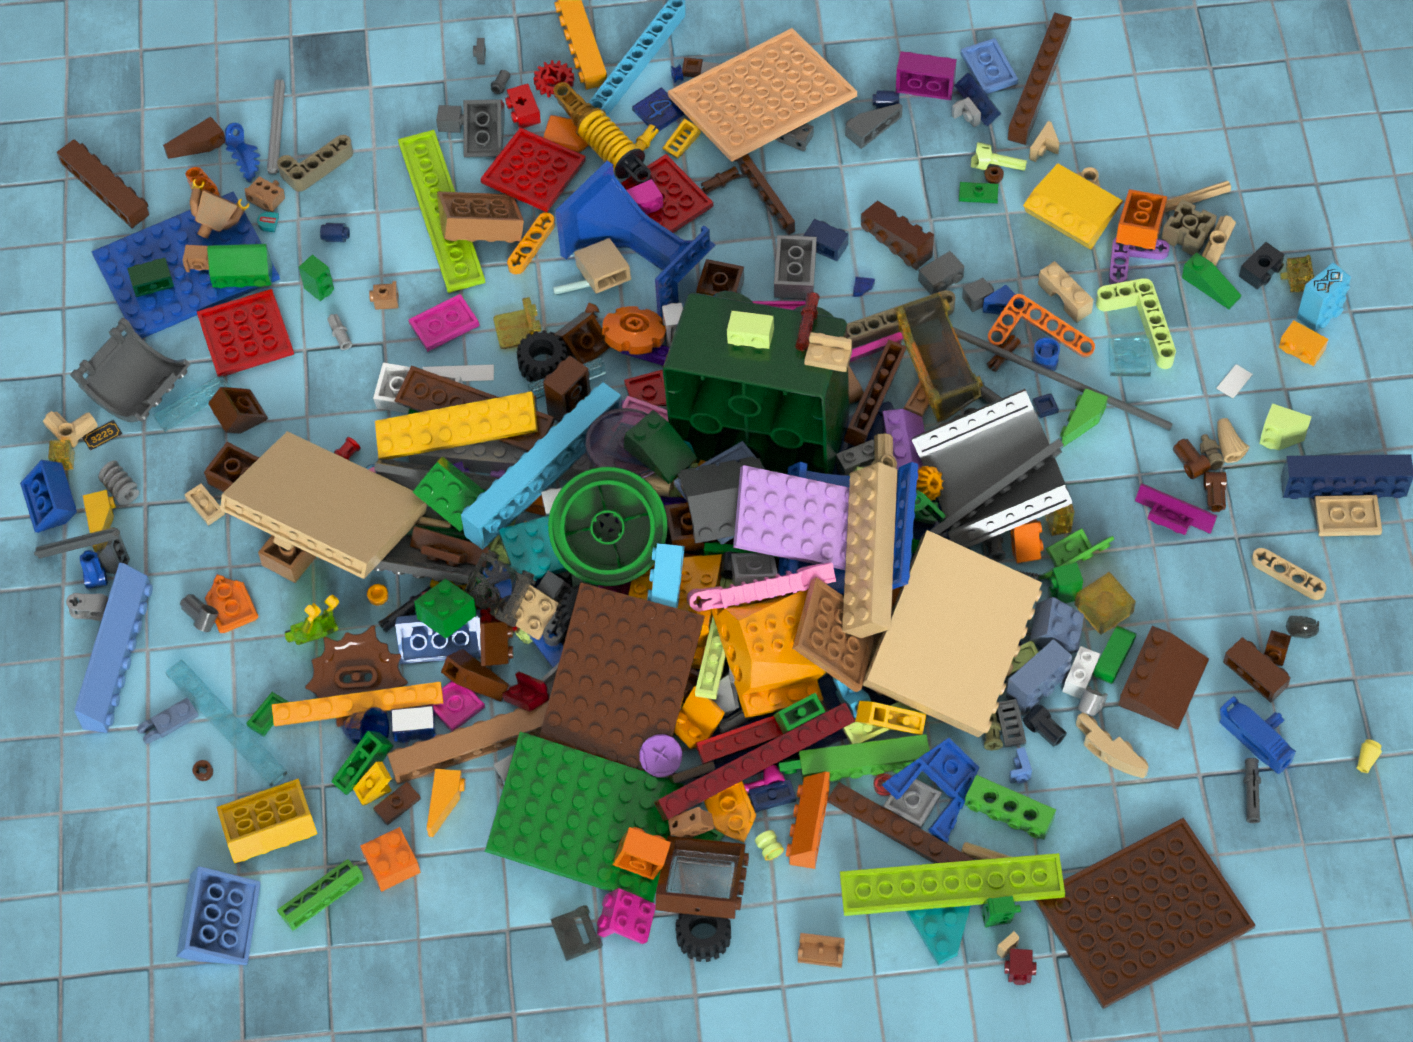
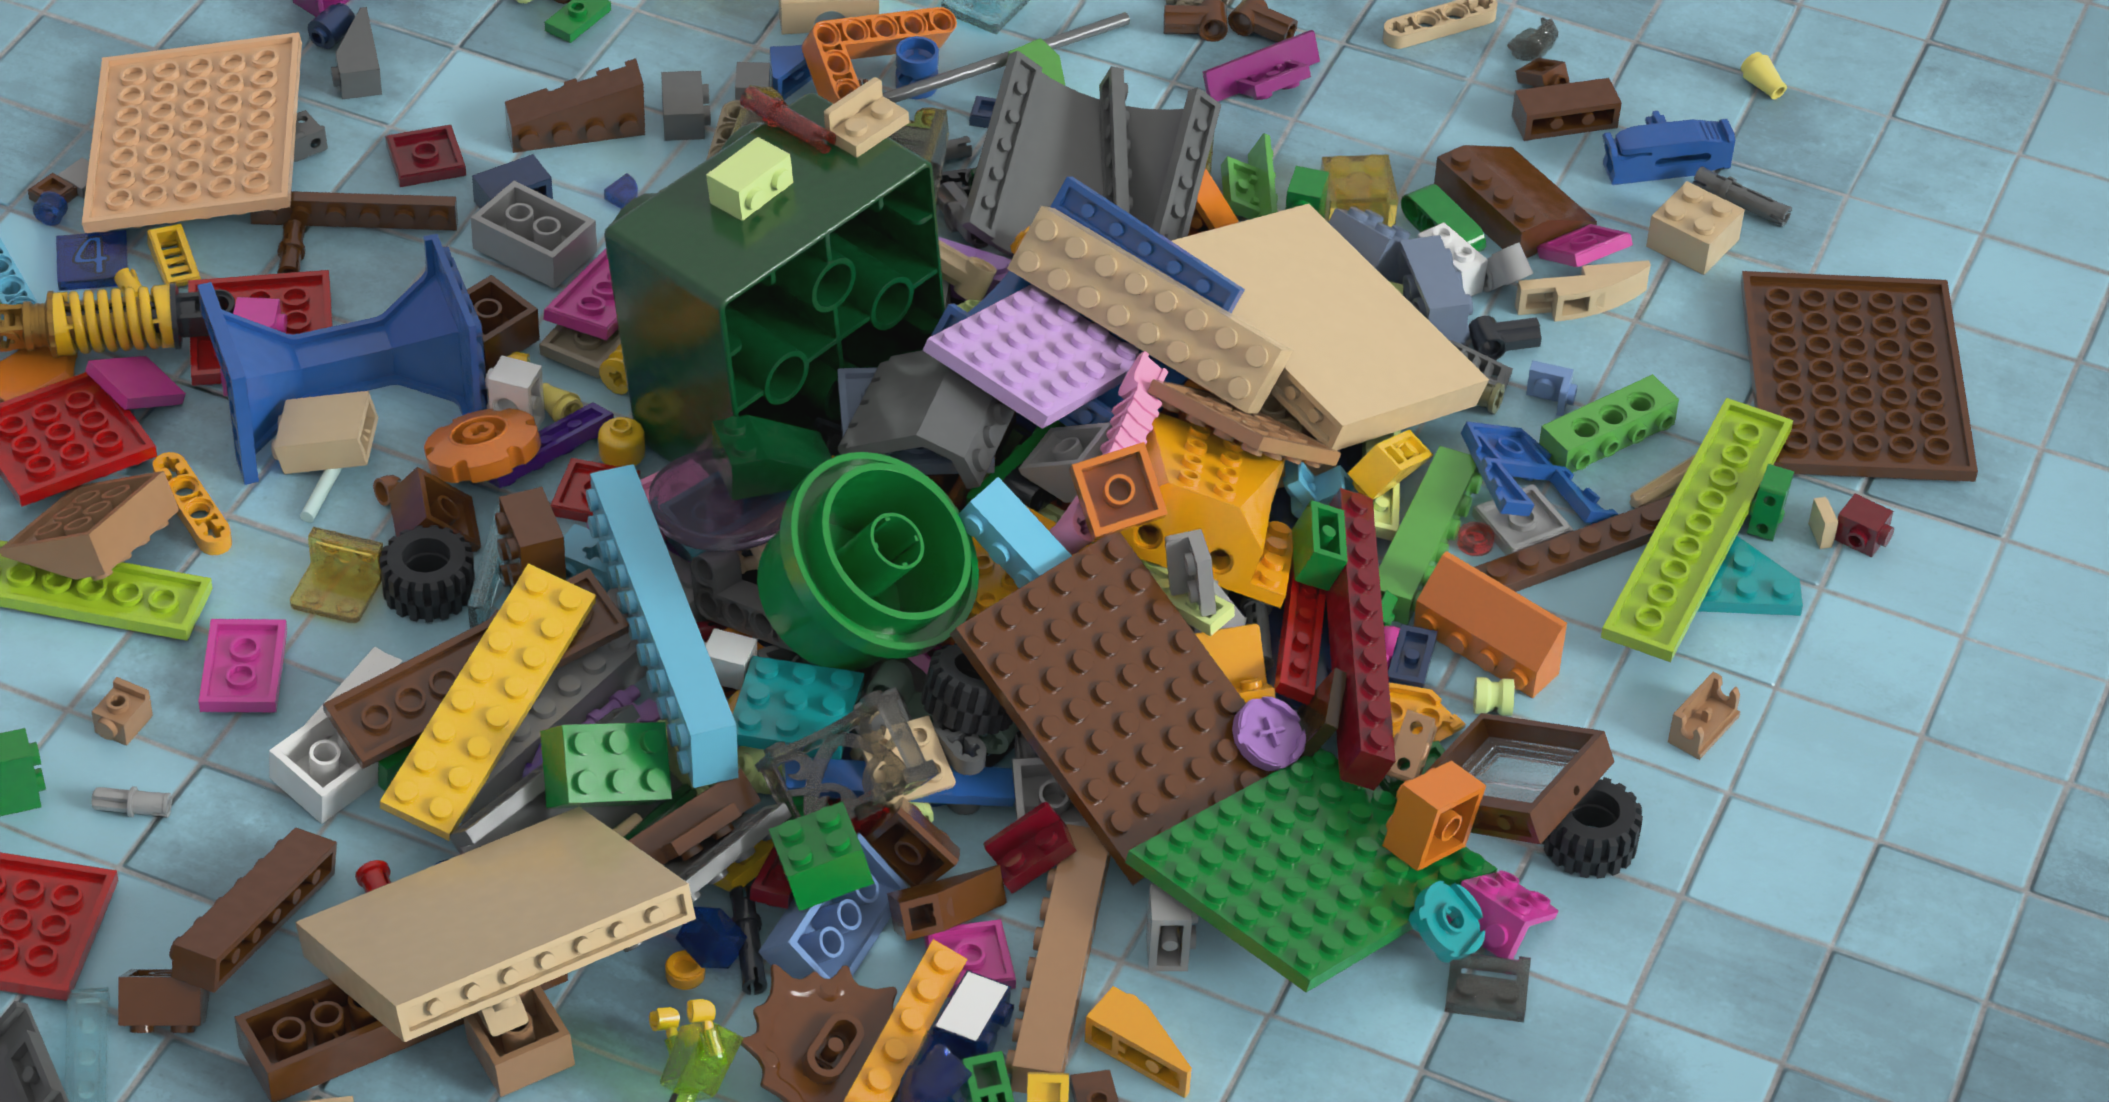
camera: 65 degrees left, 15 degrees down
none -> dark pink tile [85,356,186,410]
none -> reddish brown brick [169,827,337,993]
none -> dark red tile [385,124,466,187]
none -> clear blue brick [675,907,747,969]
none -> orange brick [1069,442,1168,541]
none -> light grey bracket [1164,529,1216,617]
none -> teal plate [1409,881,1485,963]
none -> dark pink tile [1537,224,1633,268]
none -> tan brick [1646,181,1745,275]

